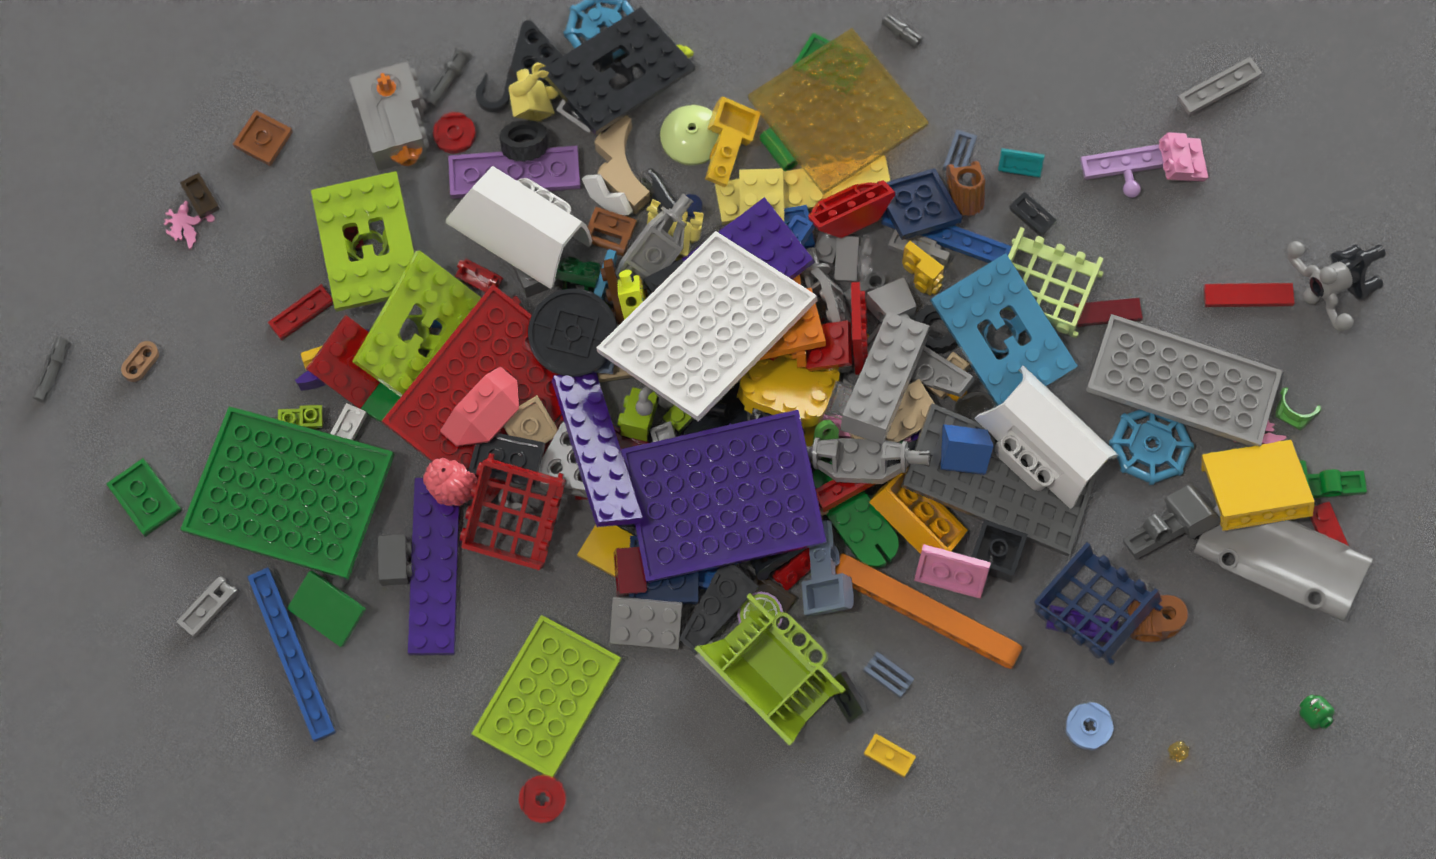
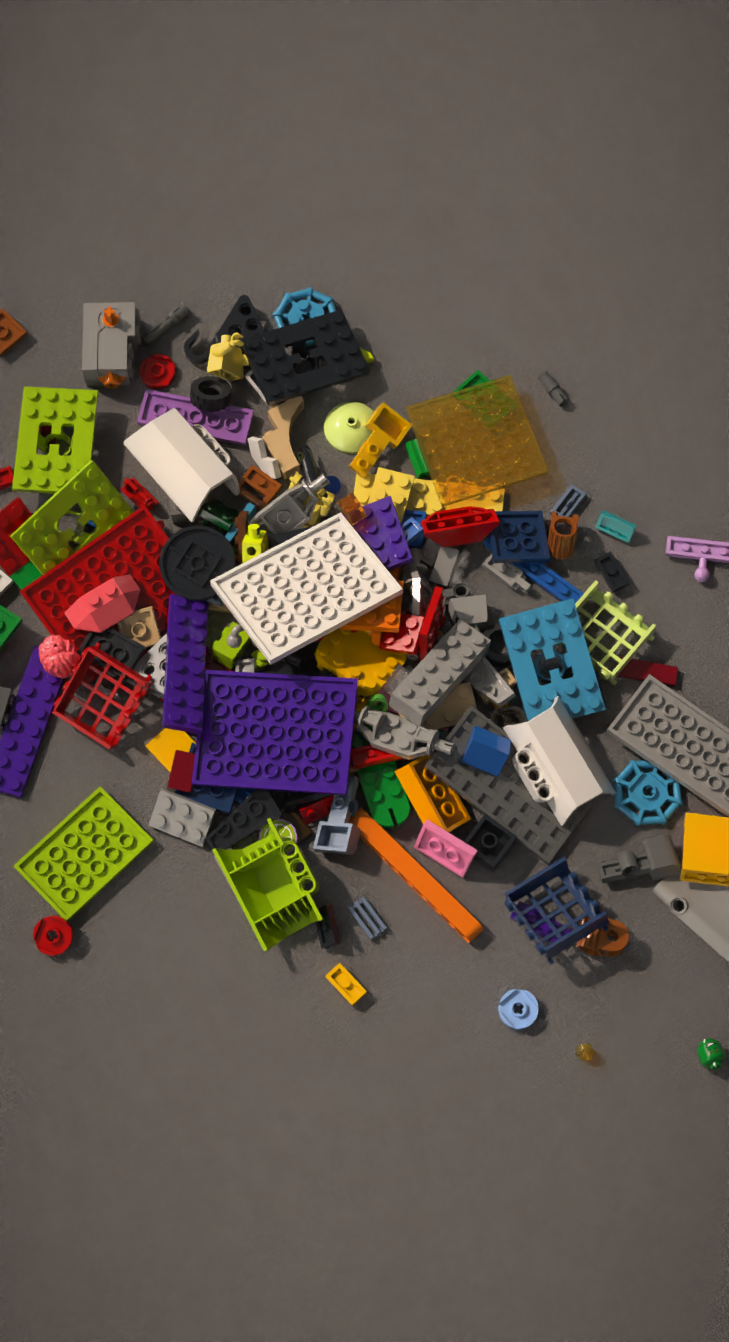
camera: 15 degrees right, 0 degrees up
yellow plate [902,241,944,296] -> none
none -> clear orange brick [337,492,367,526]

